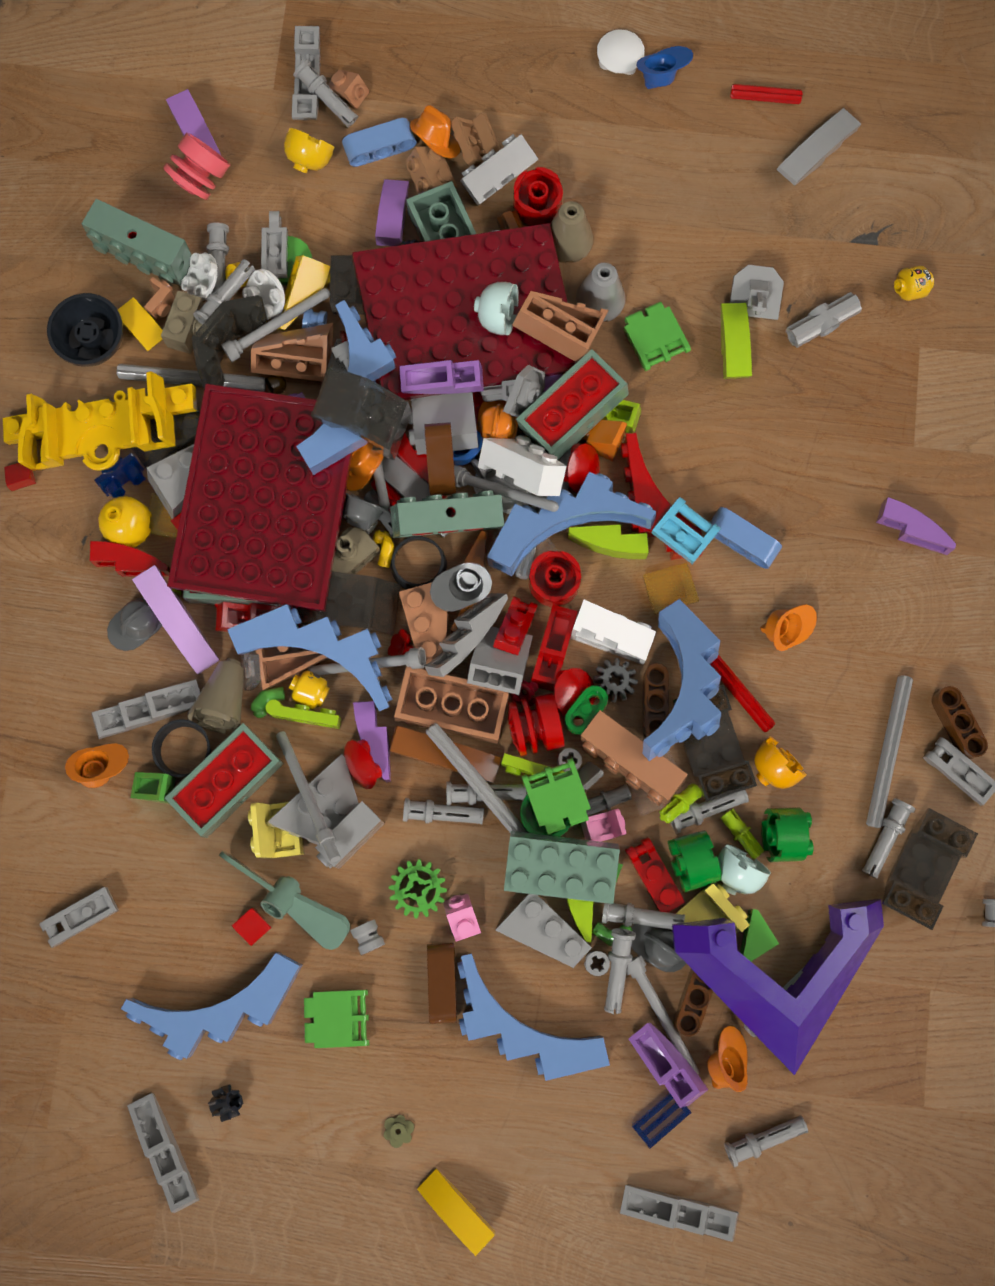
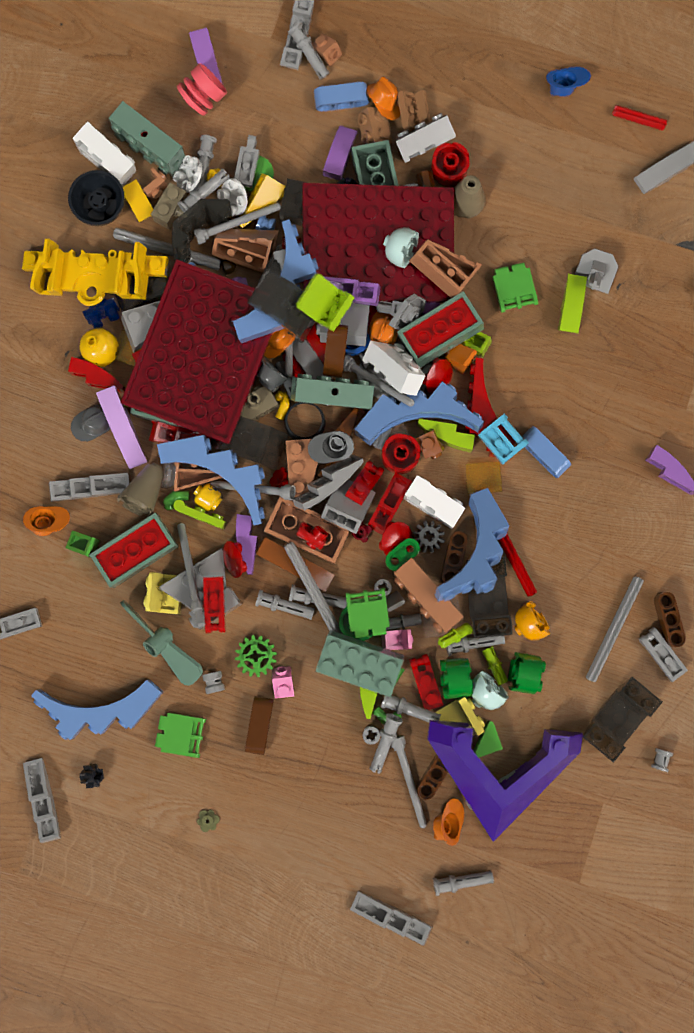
camera: 10 degrees right, 5 degrees up
red slope [4,463,36,491] -> none
black tyre [152,719,211,777] -> none
red slope [232,908,272,946] -> none
yellow cylinder [284,128,335,174] -> none
yellow slope [417,1168,495,1256] -> none
medium blue arch [457,953,610,1081] -> none
light grey wedge [496,894,592,968] -> none
lime plate [501,753,565,782] -> none
red wheel [508,693,565,757] -> none
light grey cone [576,263,625,322] -> none
white dish [597,30,644,75] -> none
medium lavender slope [629,1023,709,1108] -> none
clear blue tile [631,1092,692,1148] -> none
dark grey piece [632,924,687,972] -> none
orange piece [760,604,817,651] -> none
light grey piece [786,292,862,348] -> none
light grey pin [862,798,916,879] -> none
none -> white wedge [73,121,137,187]
none -> red plate [203,577,226,633]
none -> lime bracket [296,273,355,331]
none -> red plate [296,521,328,550]
none -> dark orange bracket [416,430,445,459]

